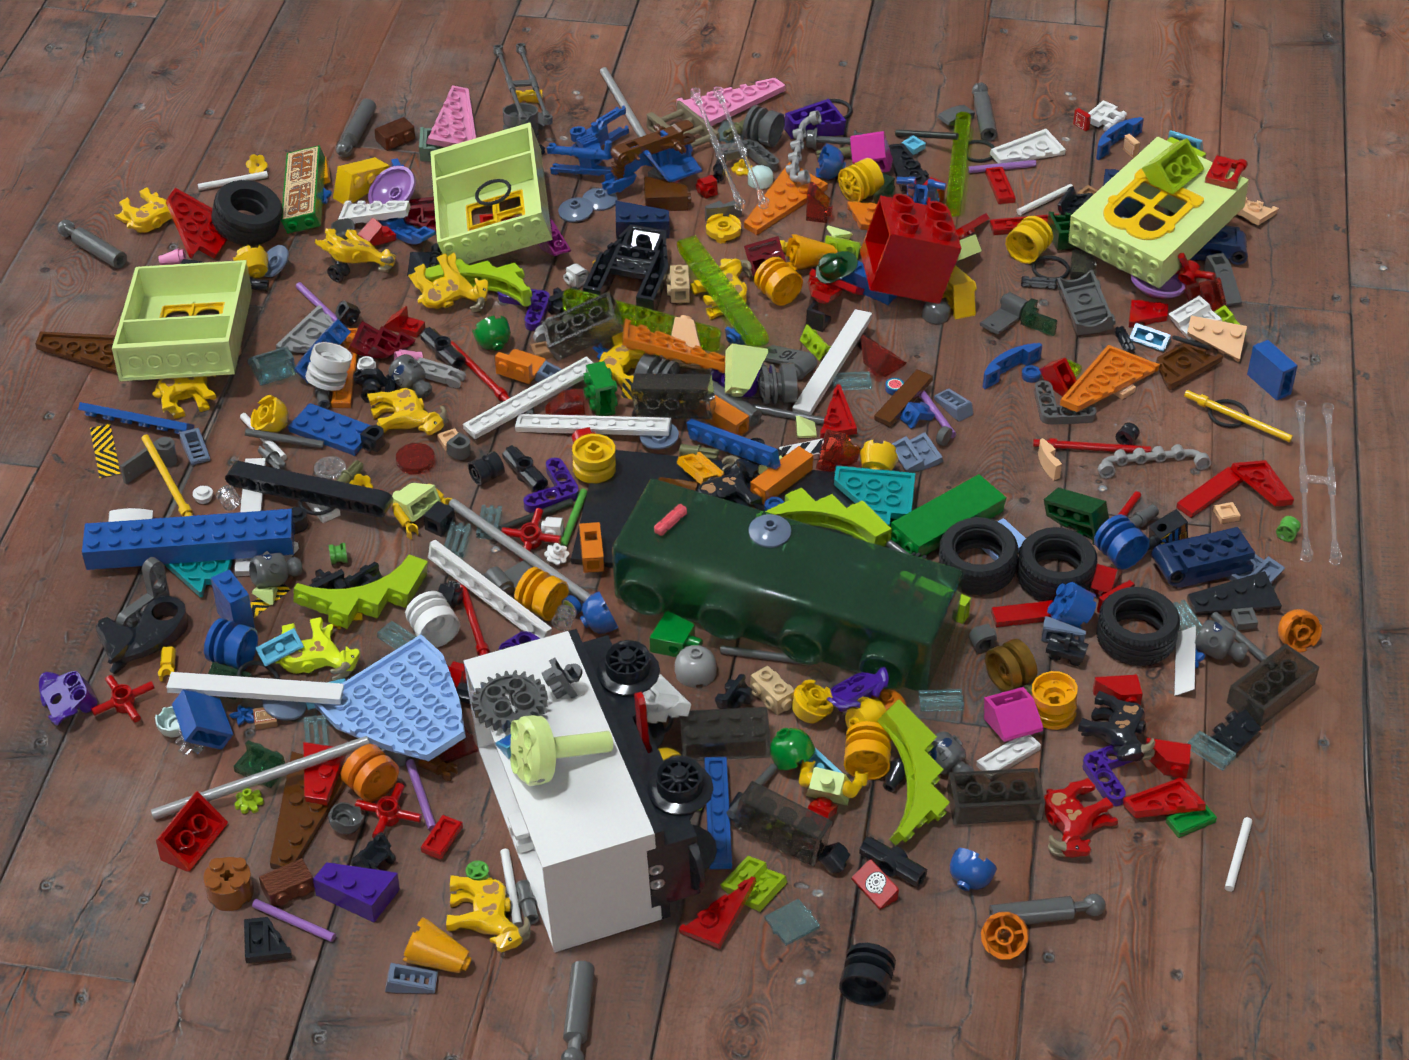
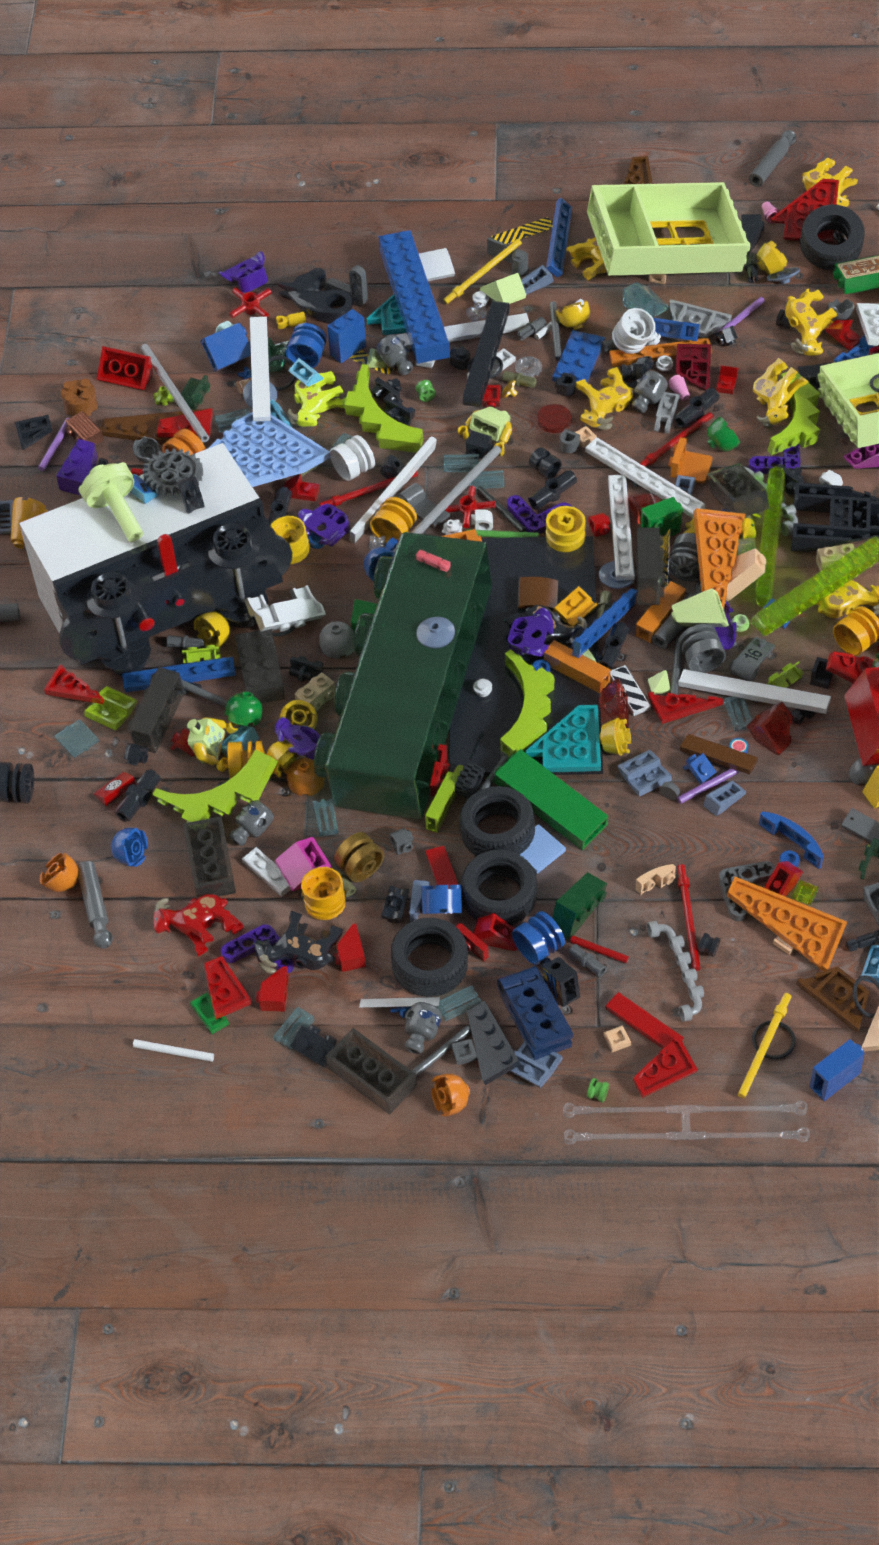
camera: 85 degrees right, 10 degrees up
none -> yellowish green slope [480,273,526,304]
none -> dark purple piece [508,608,553,657]

